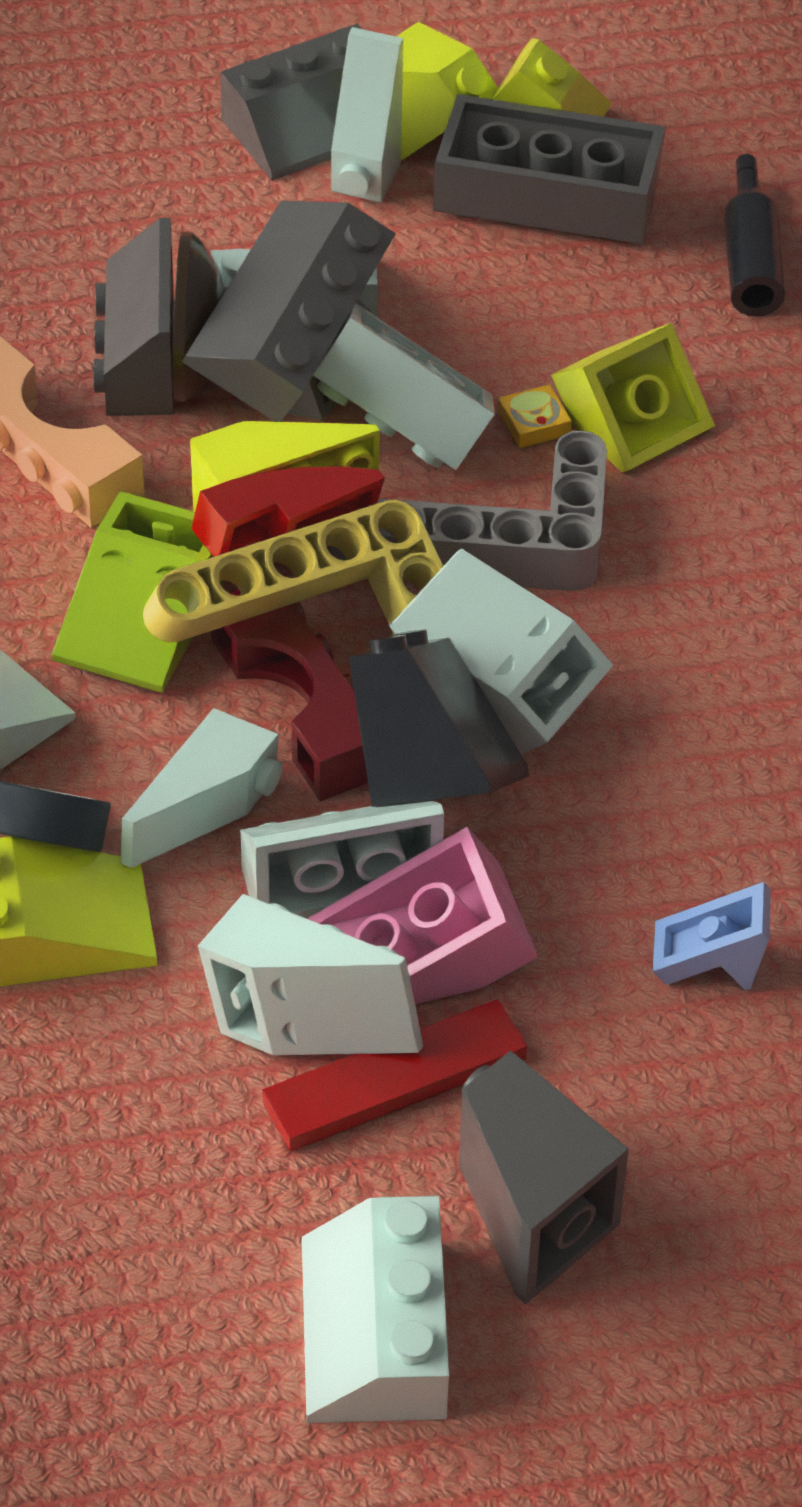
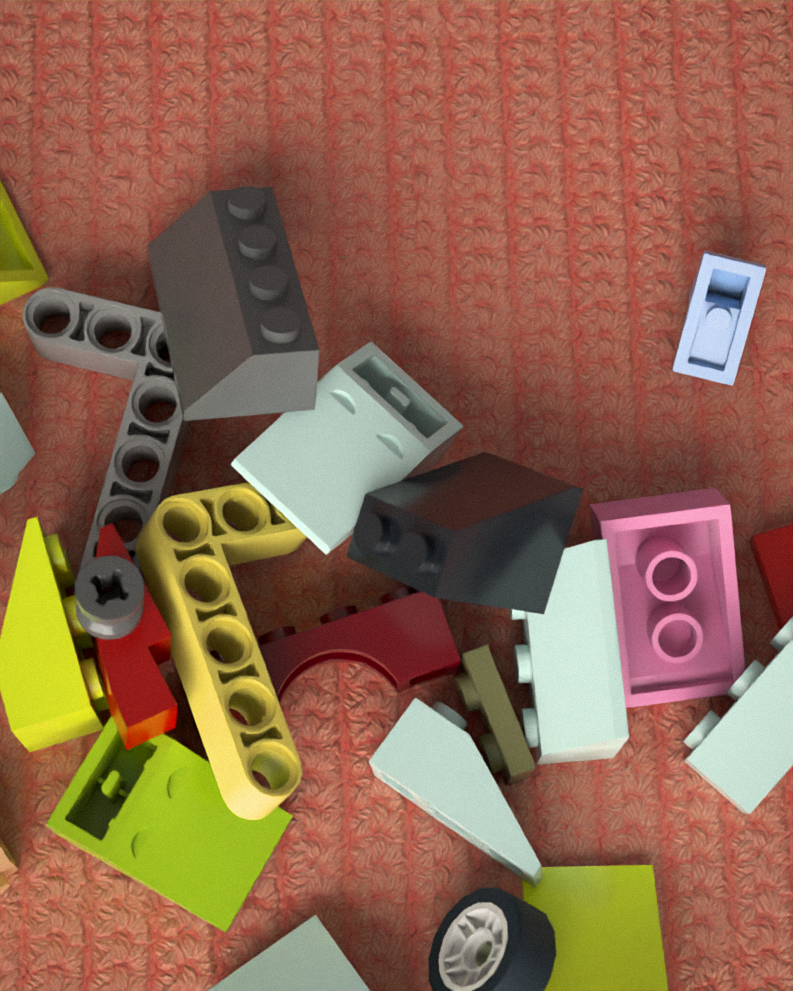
camera: 85 degrees left, 25 degrees up
none -> dark grey wheel [75,556,144,640]
none -> dark grey slope [147,186,319,421]
none -> olive plate [454,645,536,786]

